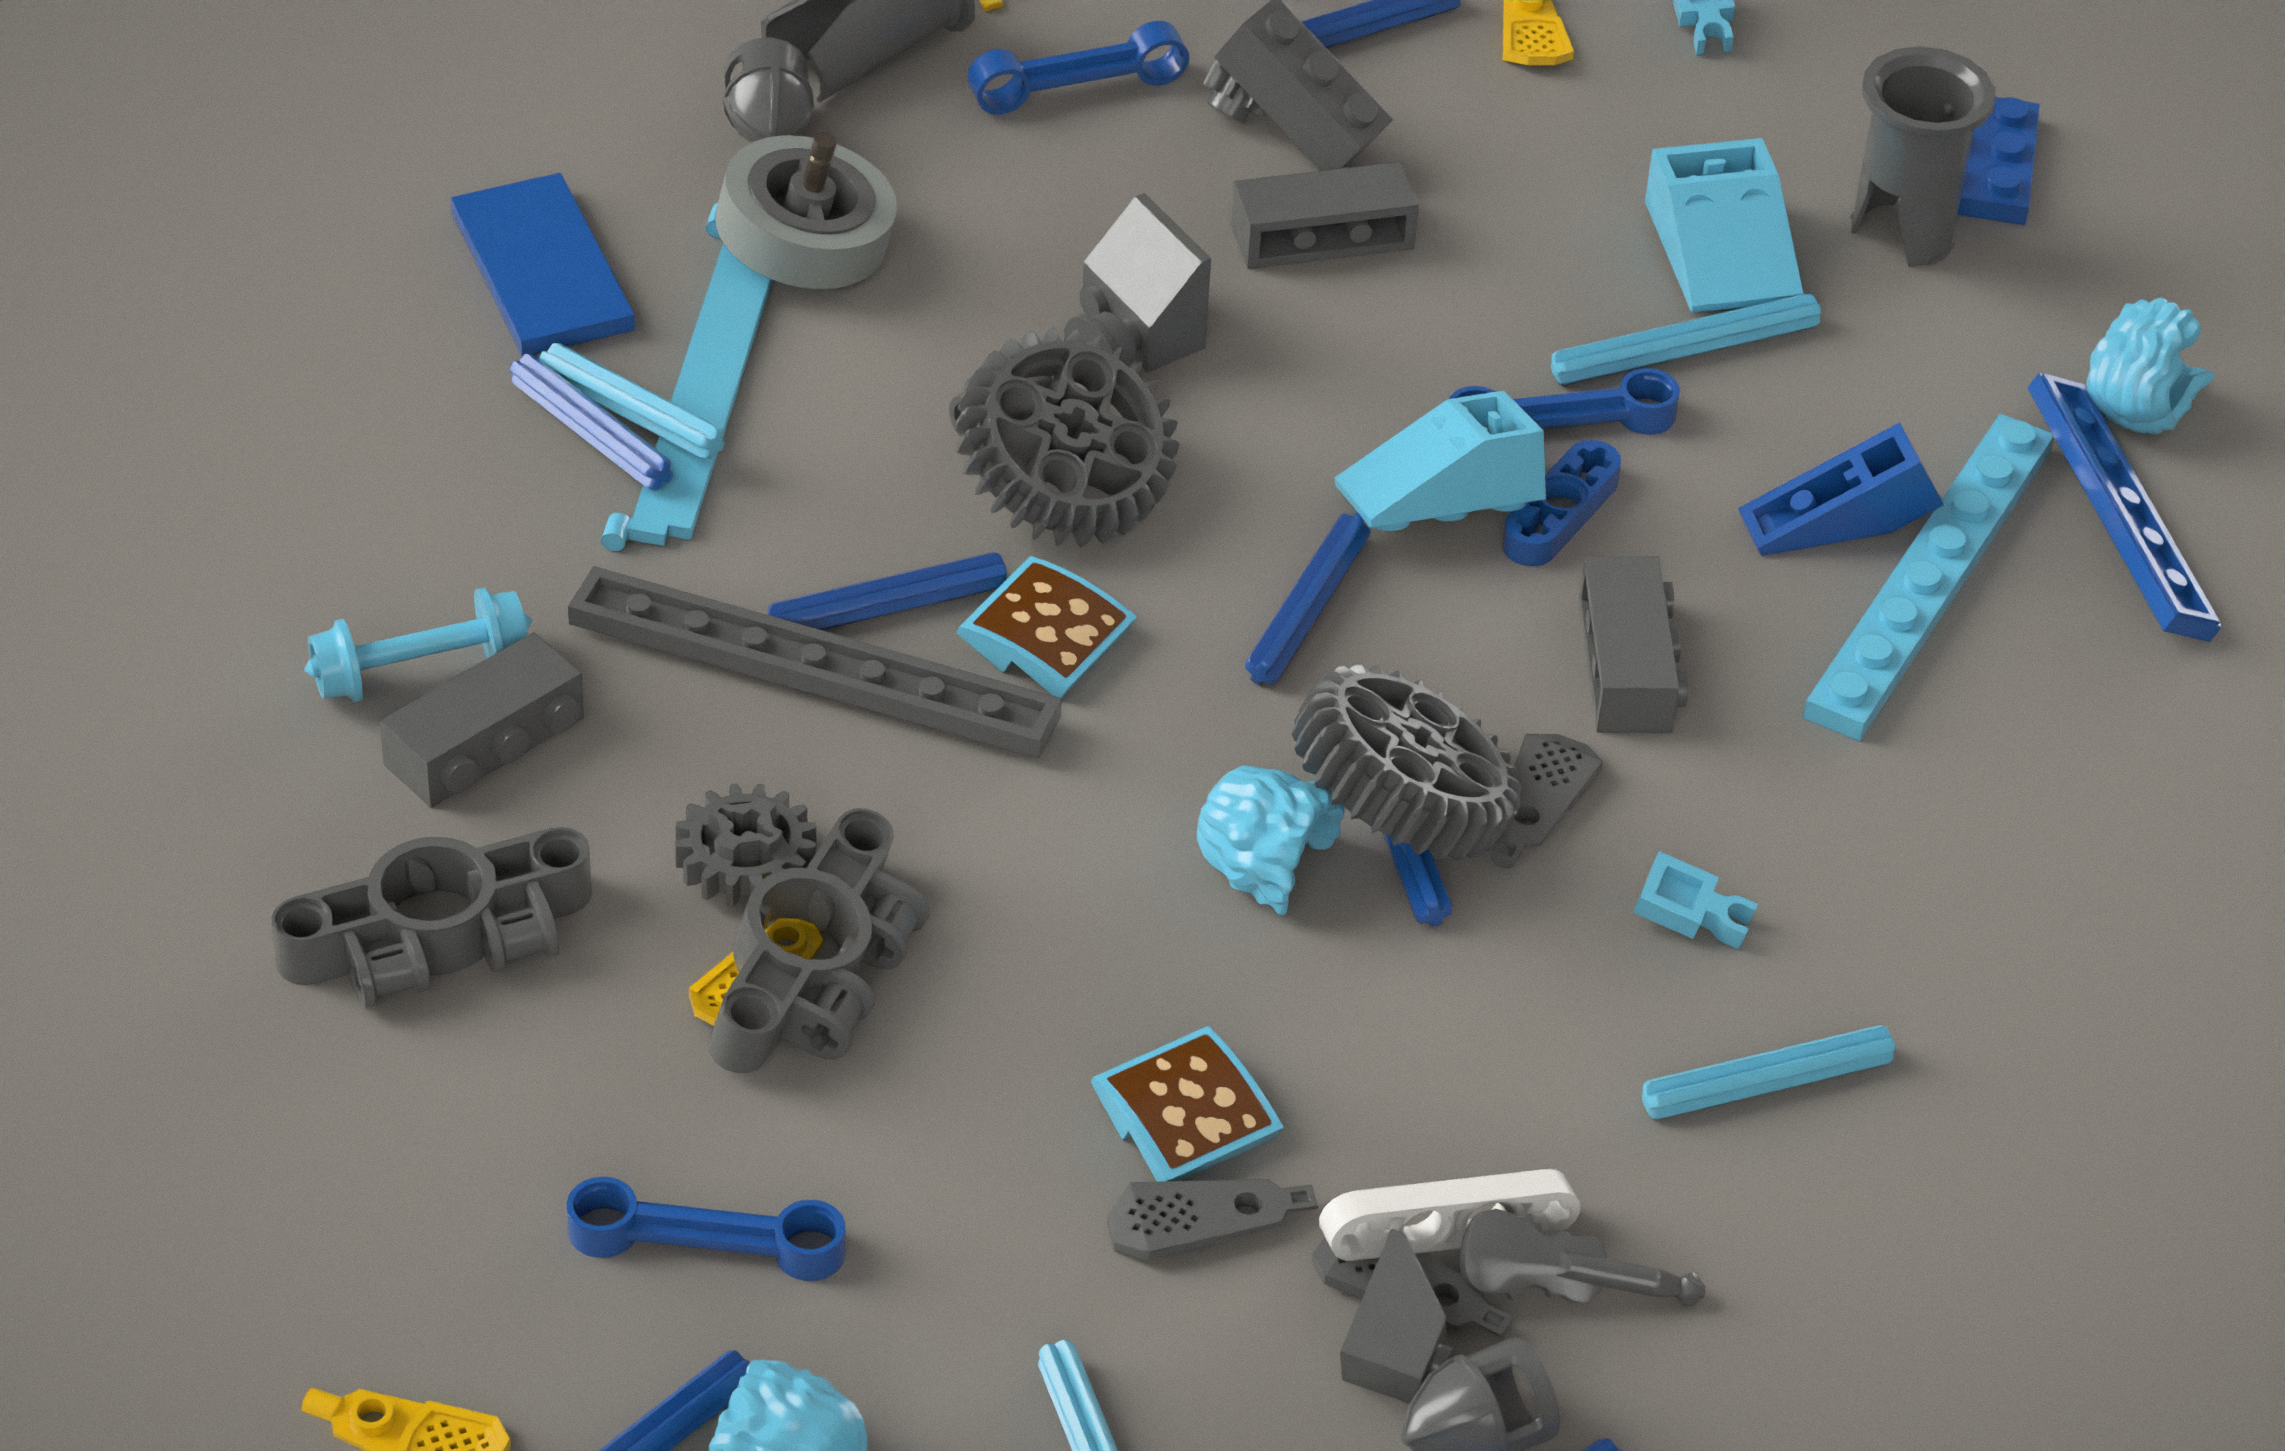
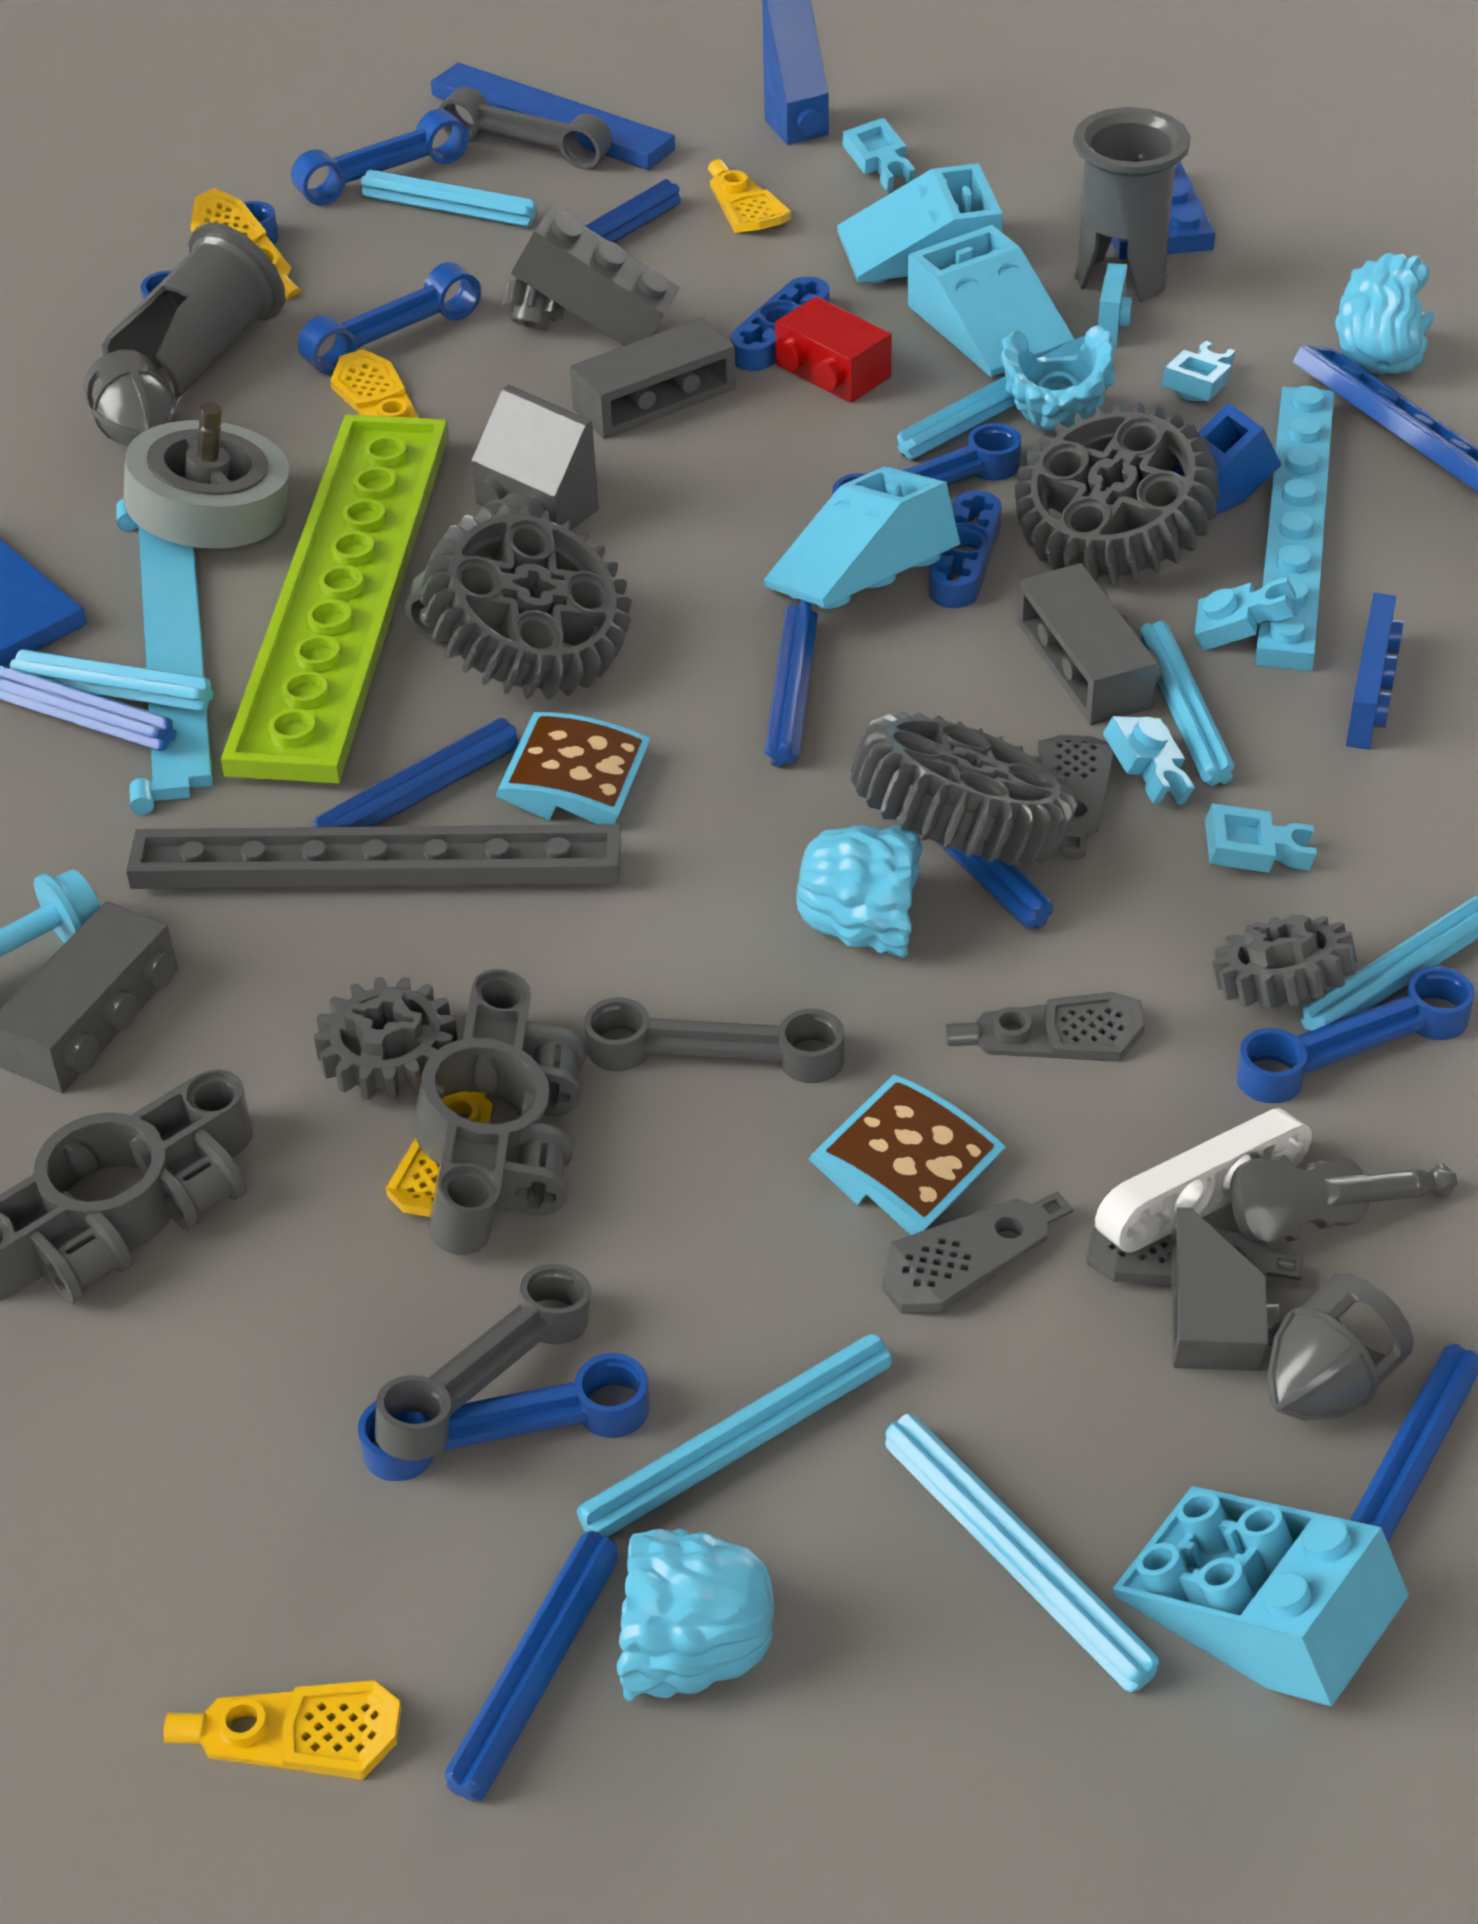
camera: 15 degrees left, 0 degrees up
none -> lime plate [221,414,449,784]
none -> yellow piece [330,349,419,418]
none -> dark grey piece [375,1264,591,1461]
none -> medium azure axle [576,1334,892,1537]
none -> dark grey piece [584,997,844,1083]
none -> blue beam [731,277,830,371]
none -> red brick [775,296,892,403]
none -> medium azure slope [837,163,1003,283]
none -> dark grey piece [946,992,1144,1062]
none -> medium azure hair [1001,325,1114,434]
none -> dark grey gear [1014,402,1219,585]
none -> medium azure plate [1098,263,1133,347]
none -> medium azure plate [1102,716,1195,805]
none -> medium azure axle [1140,620,1234,787]
none -> medium azure plate [1161,341,1236,402]
none -> medium azure plate [1194,576,1296,651]
none -> dark grey gear [1212,915,1357,1009]
none -> blue piece [1236,966,1475,1103]
none -> blue plate [1346,593,1404,750]

